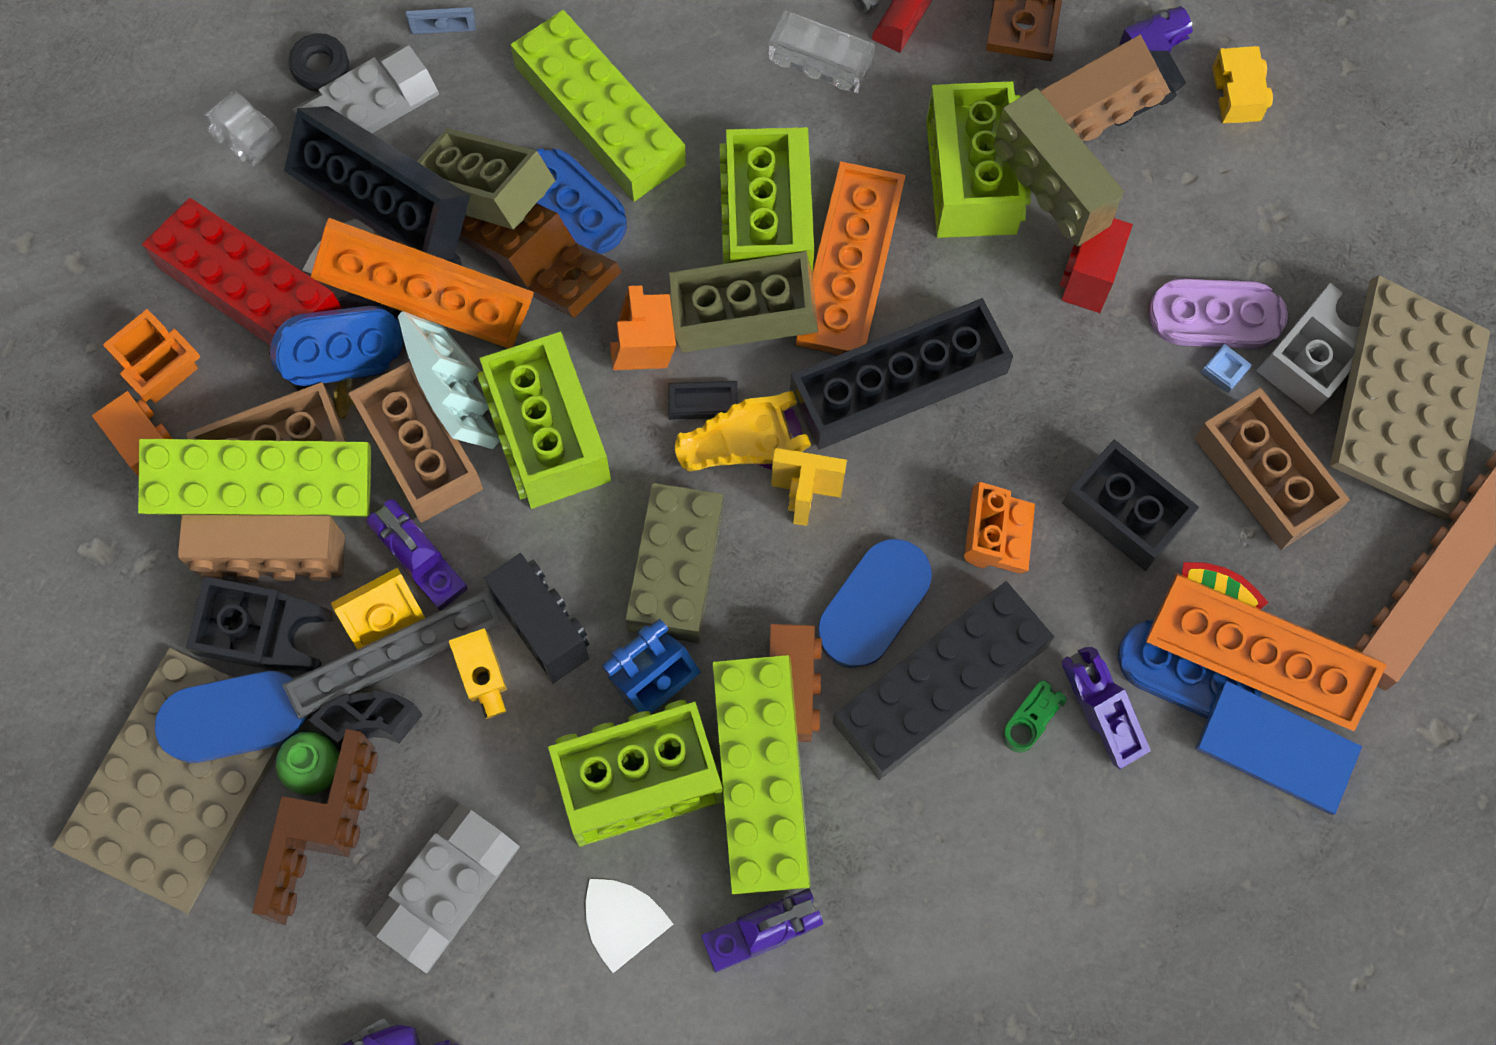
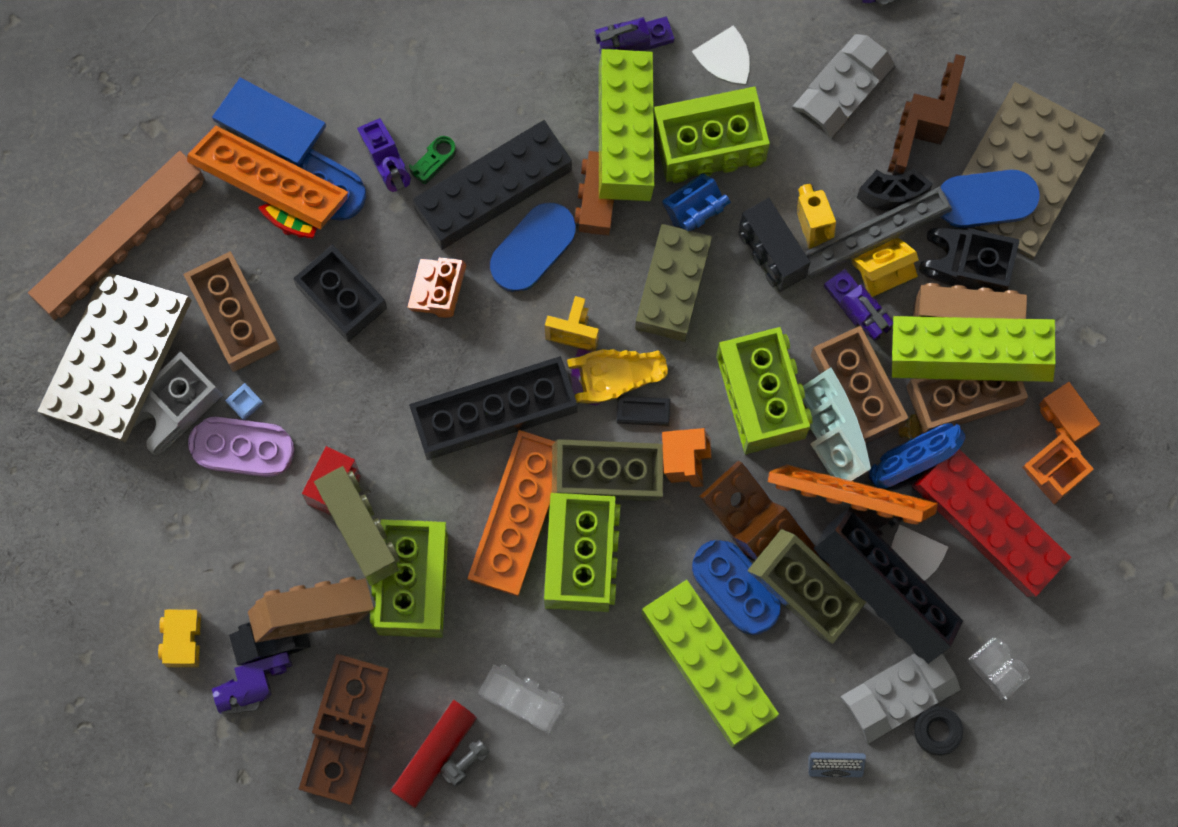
camera: 175 degrees left, 5 degrees up
bright green piece [275,732,339,795] -> none

